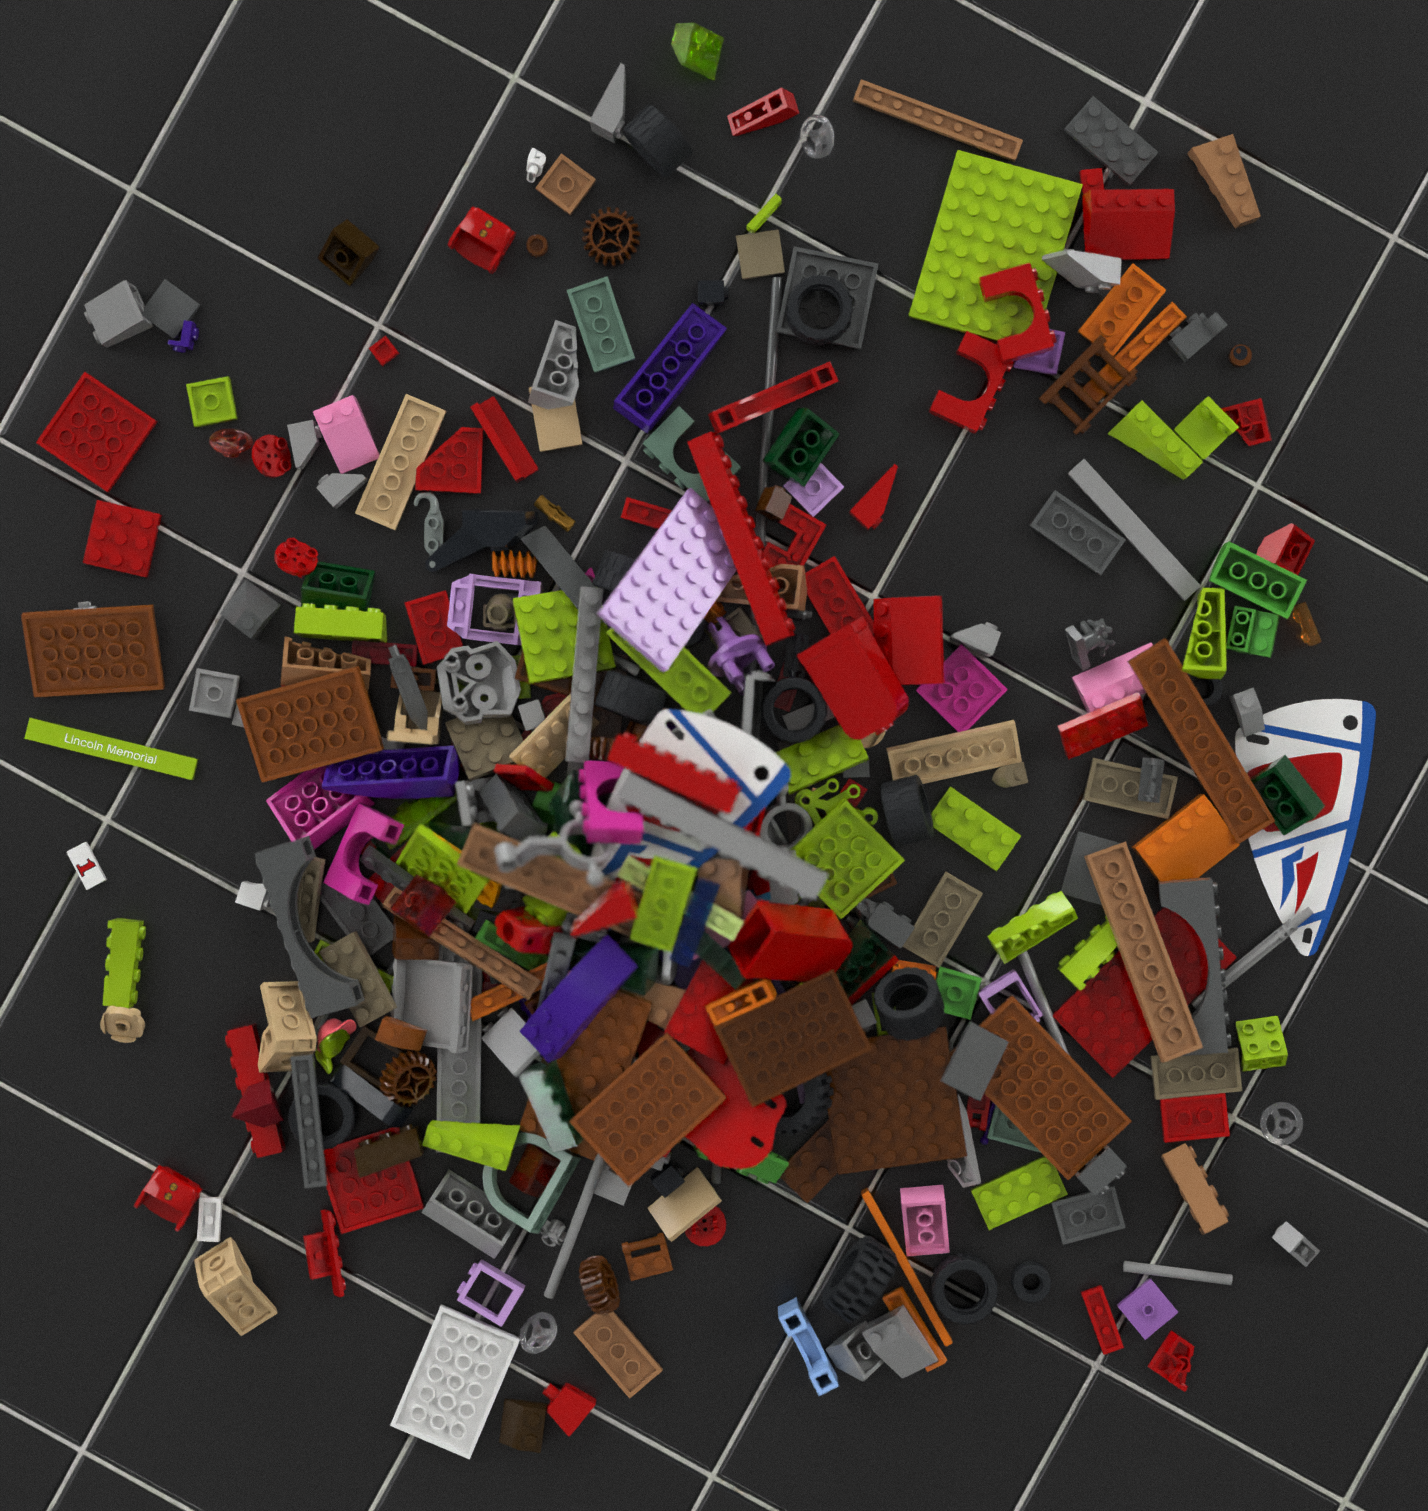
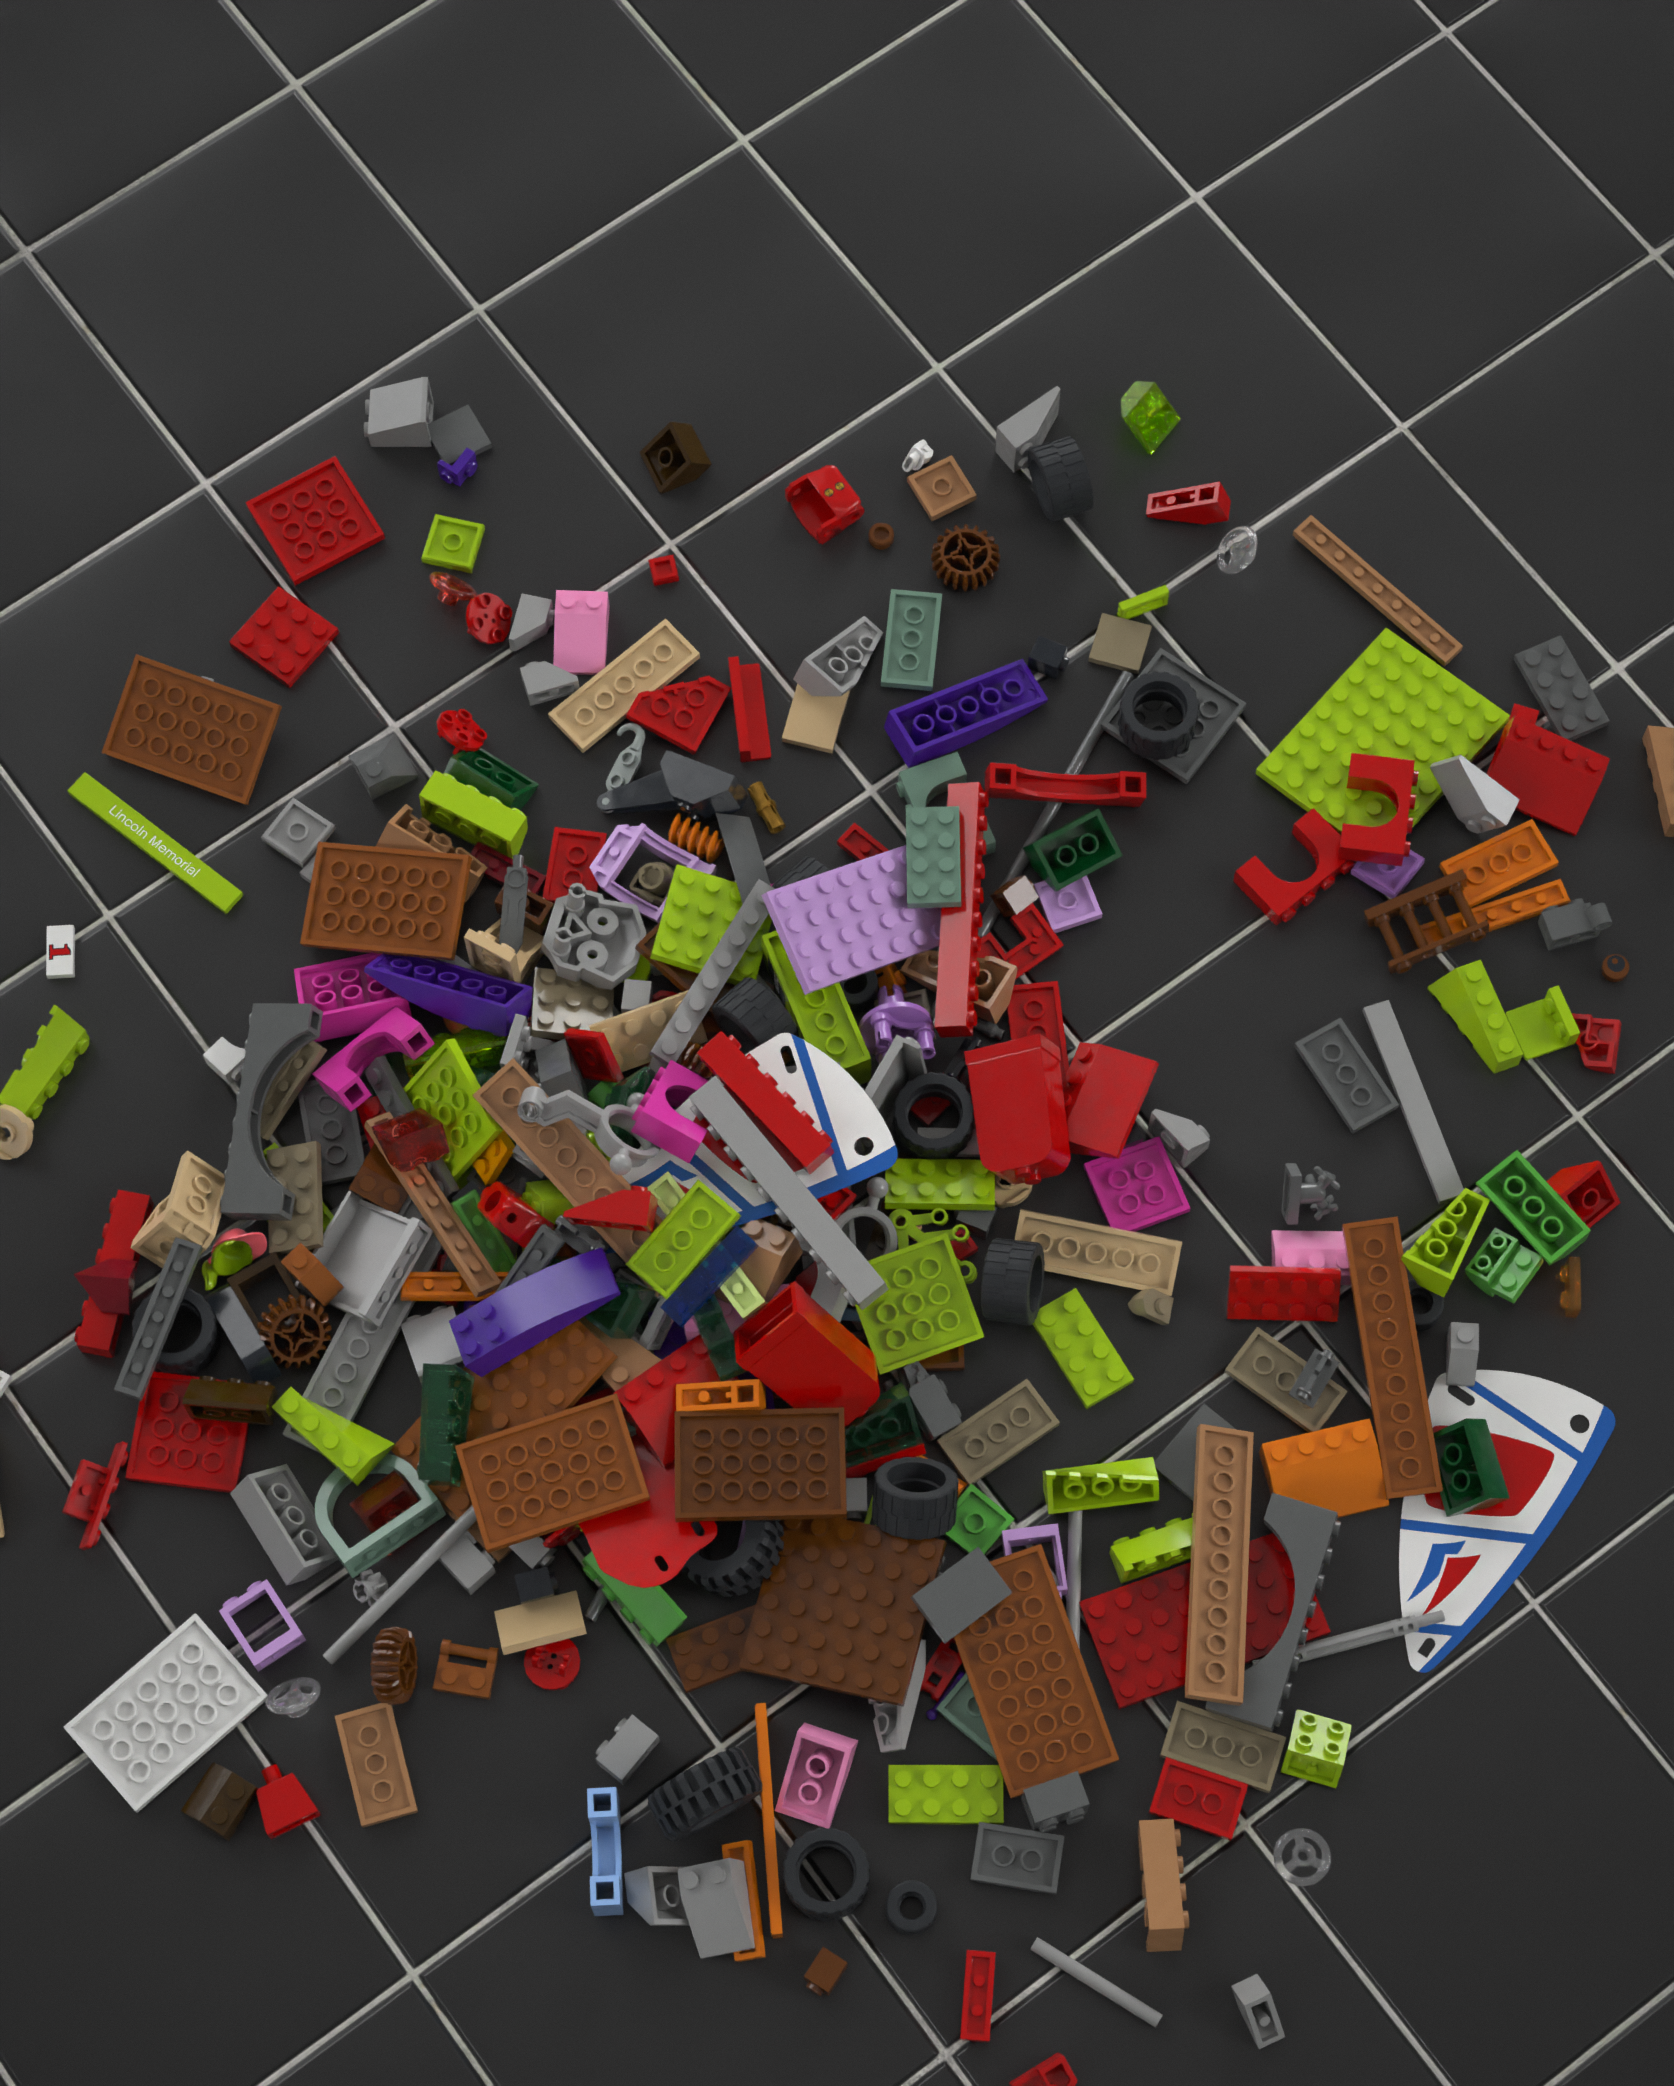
camera: 30 degrees right, 20 degrees down
red slope [849,464,898,531] -> none
medium lavender plate [1117,1278,1178,1340] -> none
none -> light grey brick [596,1714,660,1785]
none -> reddish brown brick [804,1947,848,1996]
none -> sand green plate [906,806,961,908]

